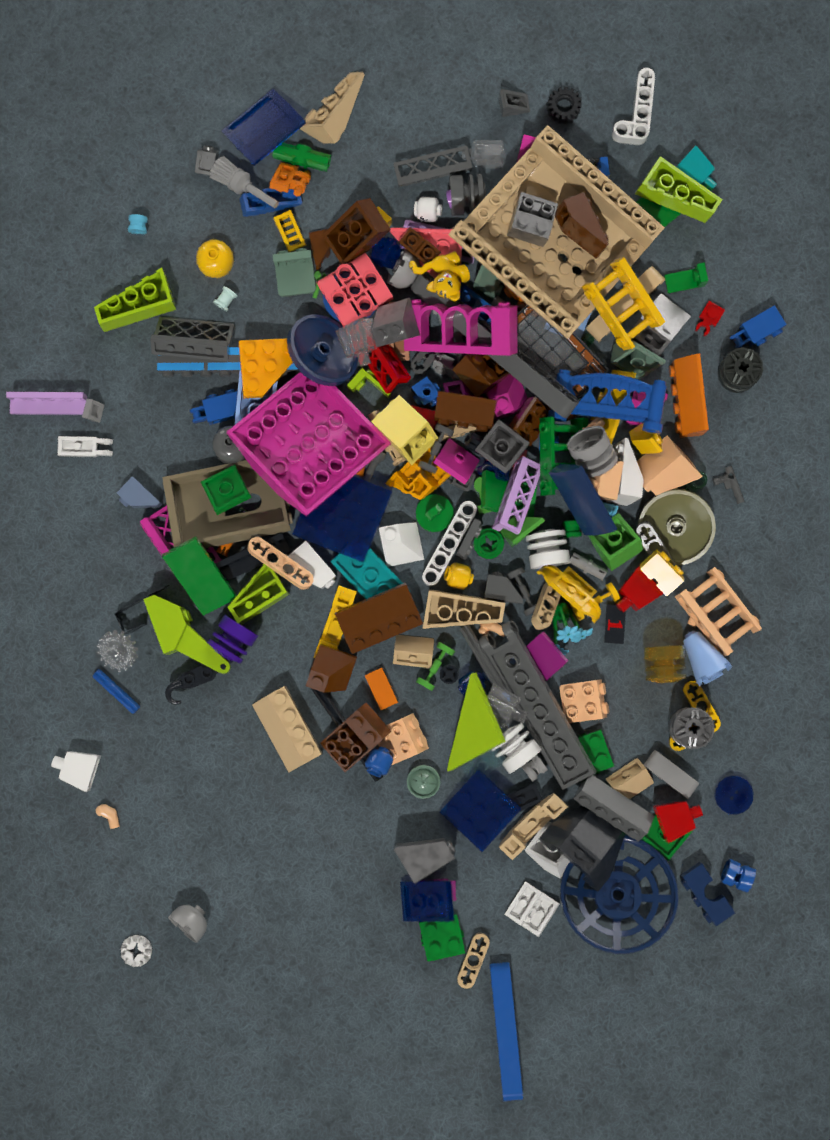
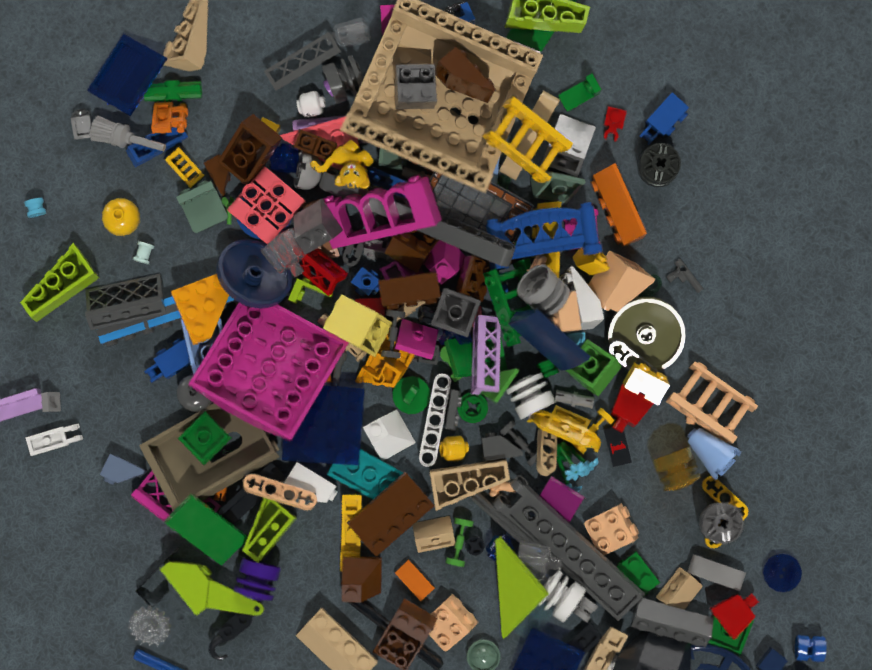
camera: 20 degrees left, 0 degrees up
blue head [365,747,393,777] -> none

